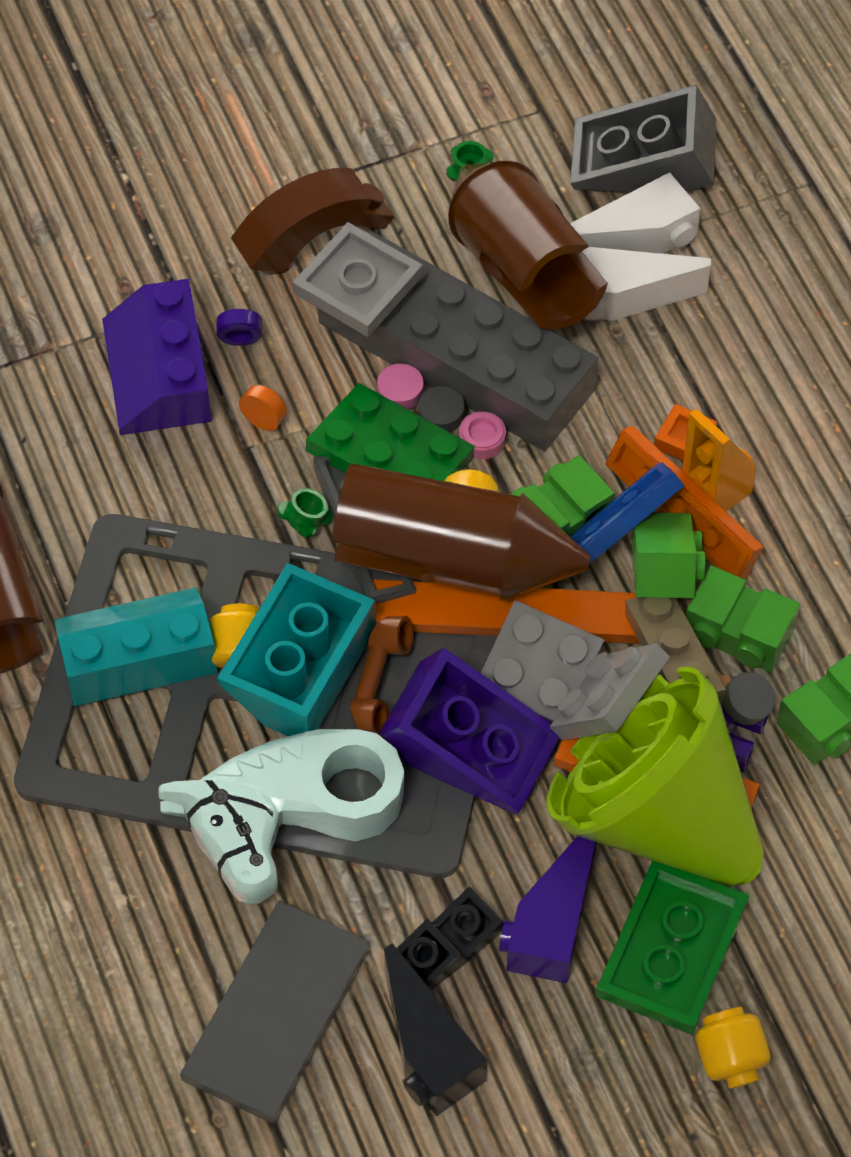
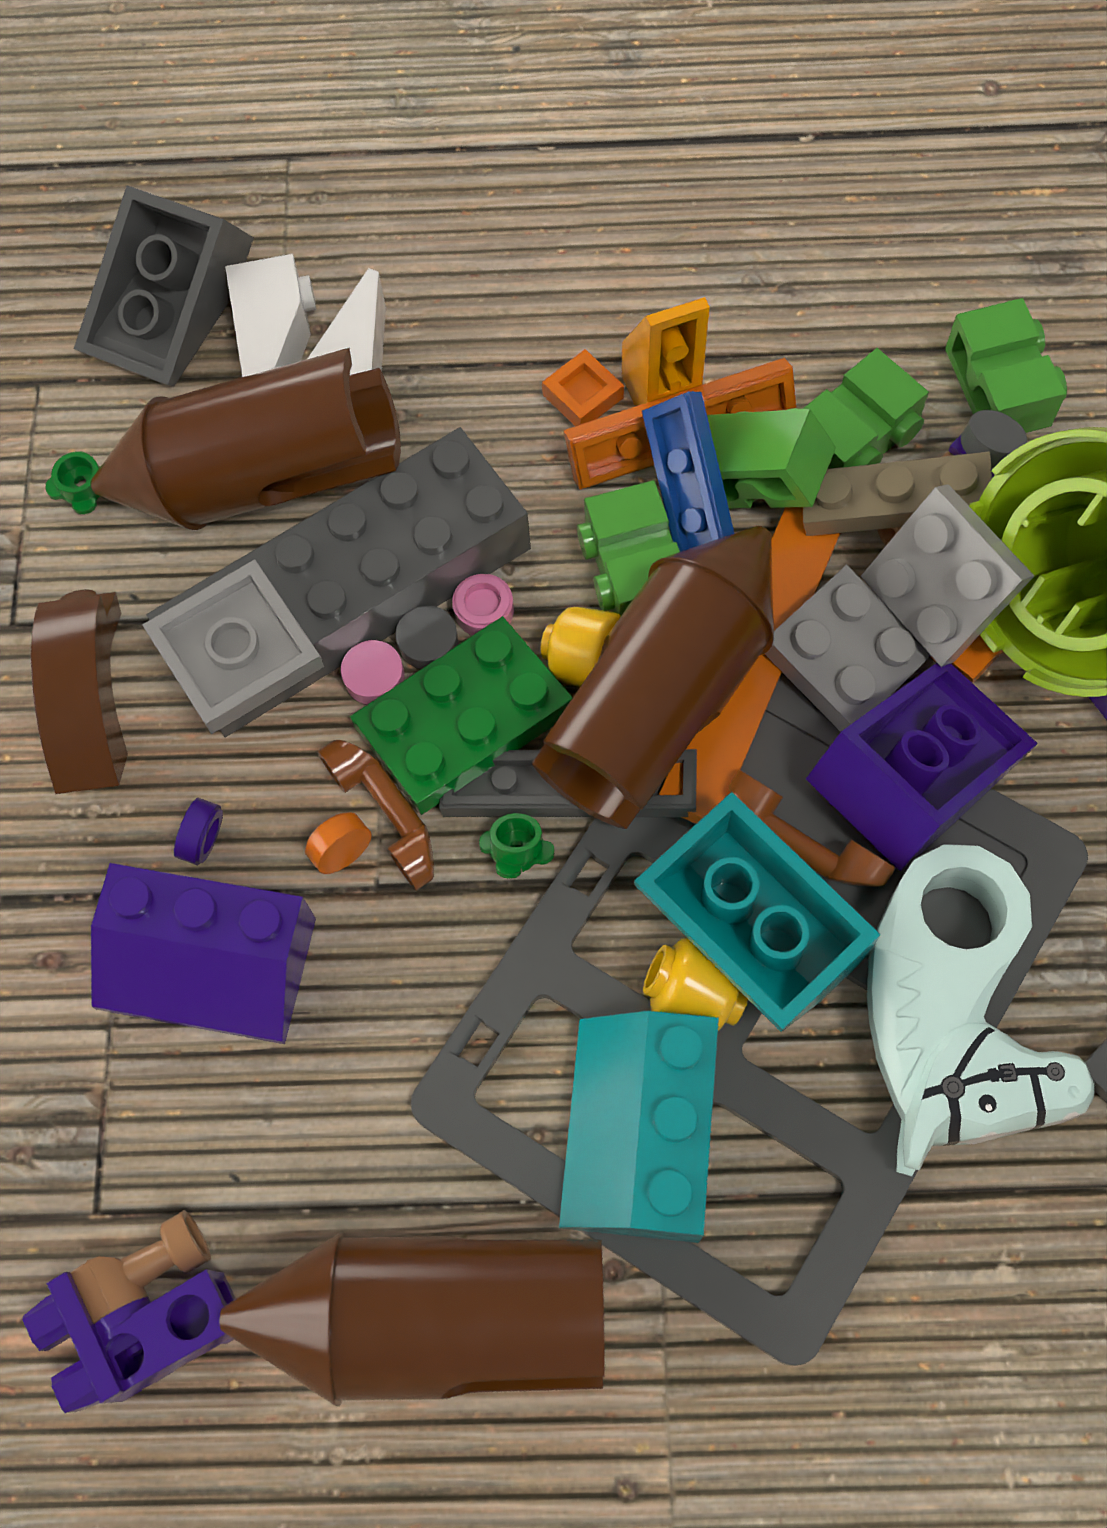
camera: 65 degrees left, 10 degrees up
none -> dark orange bar [317,740,434,891]

